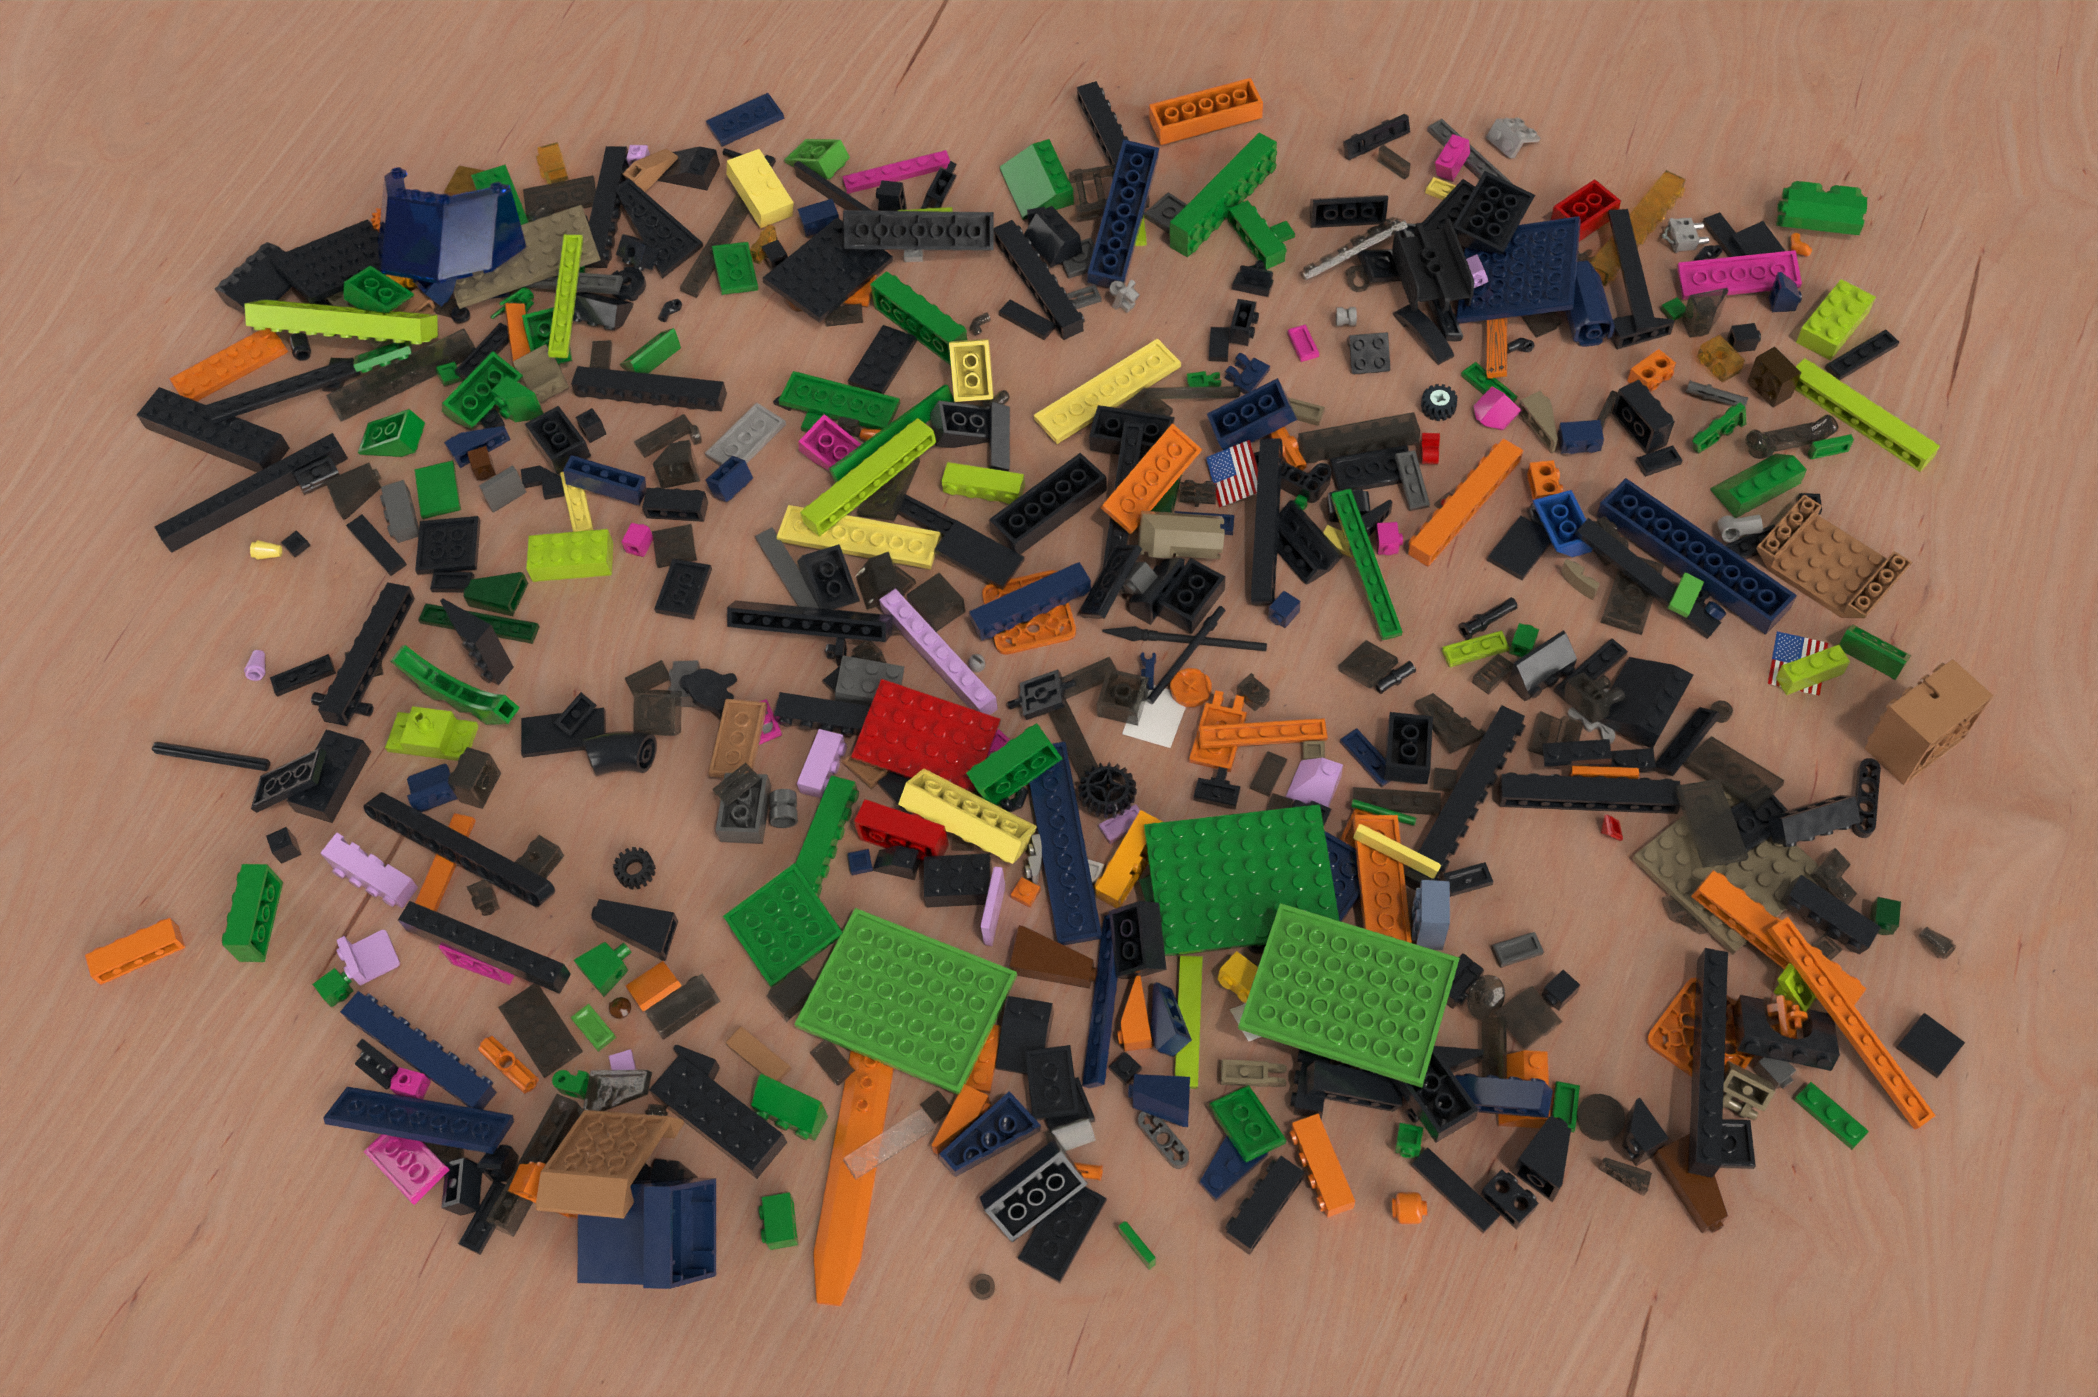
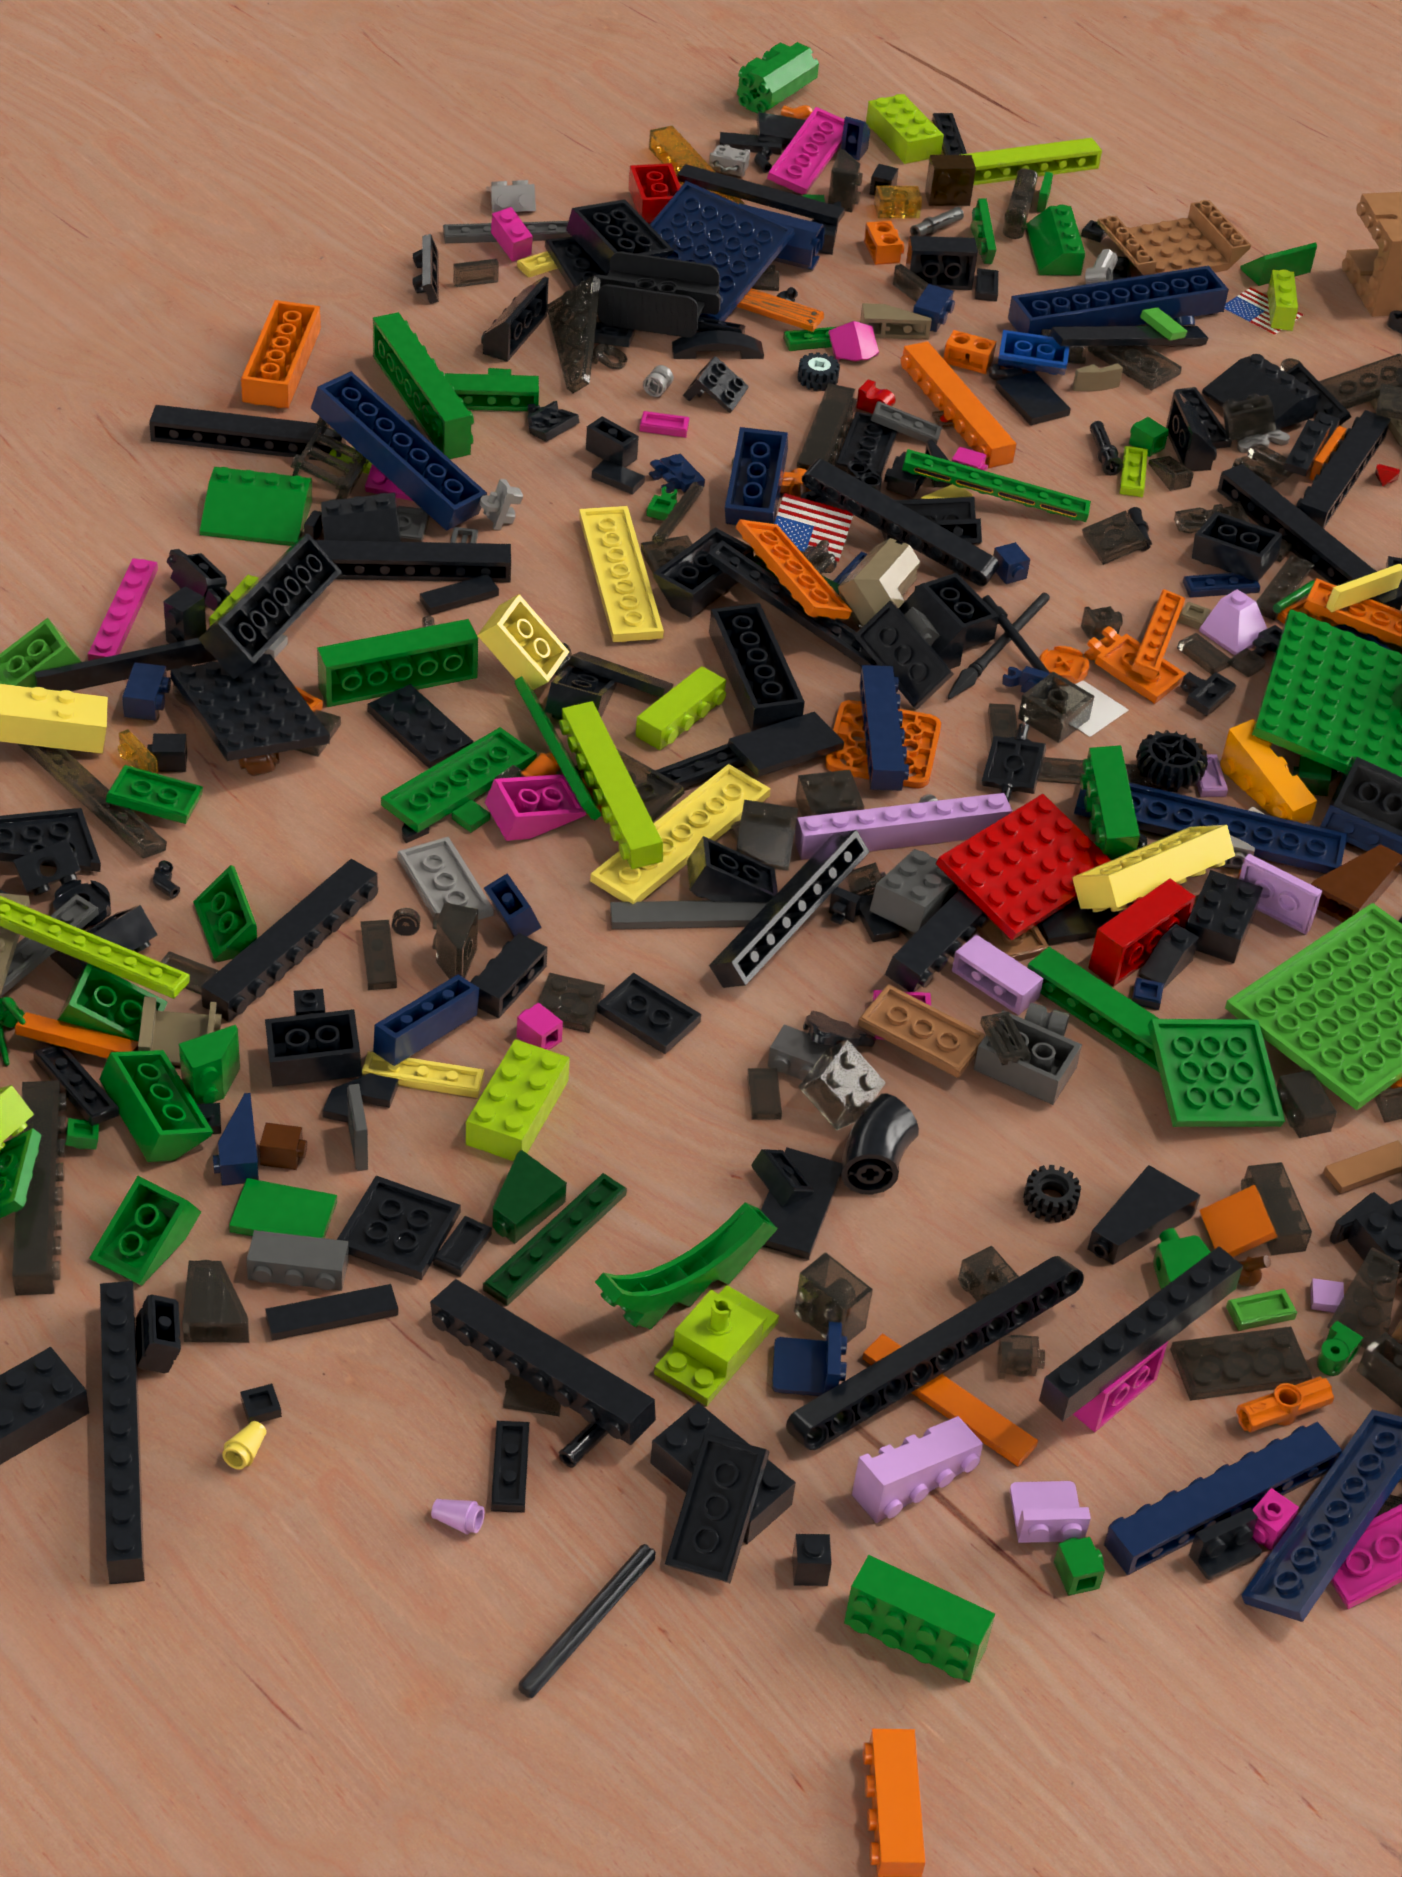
camera: 75 degrees left, 15 degrees down
black slope [440,598,514,686] -> none

